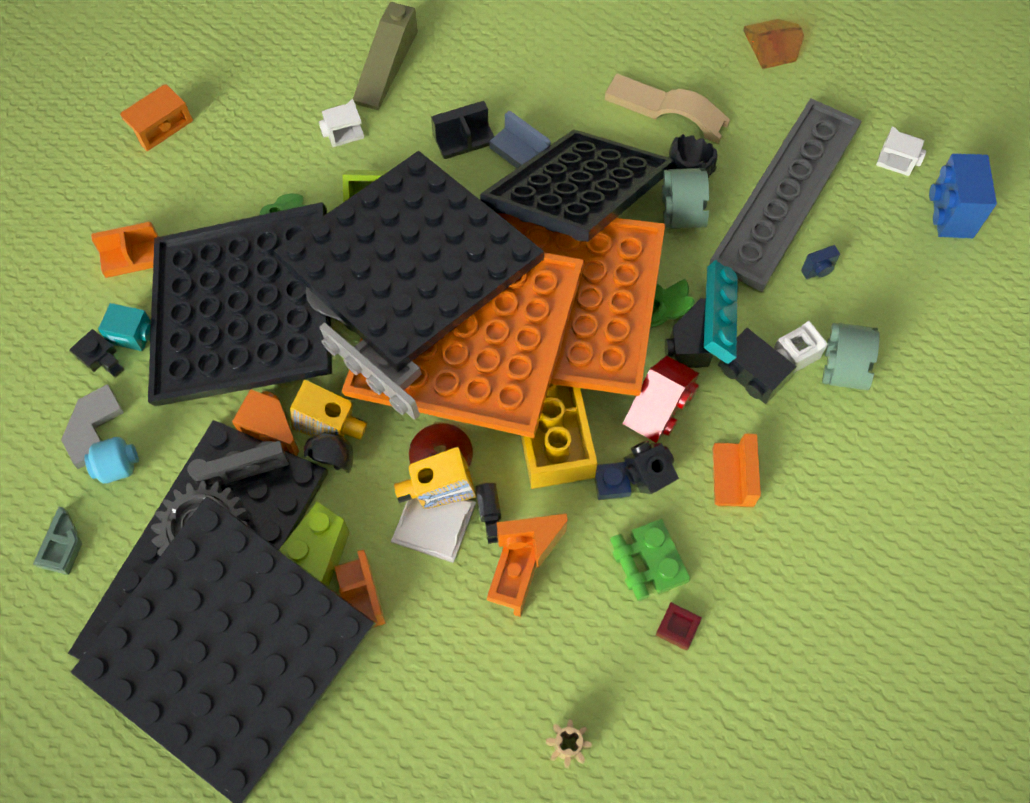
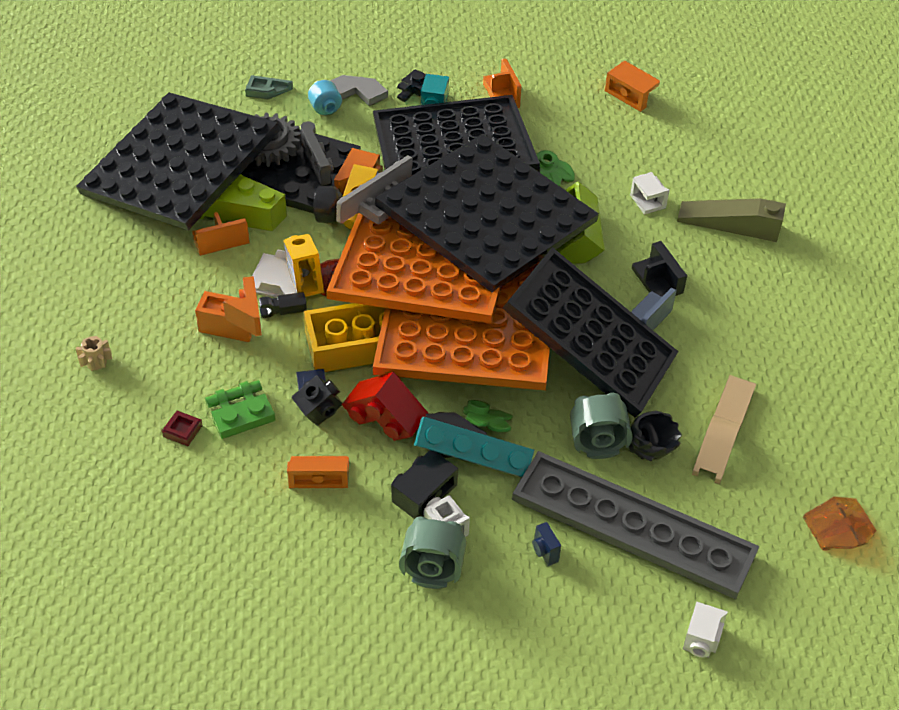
camera: 85 degrees right, 15 degrees down
blue brick [929,153,997,238] -> none

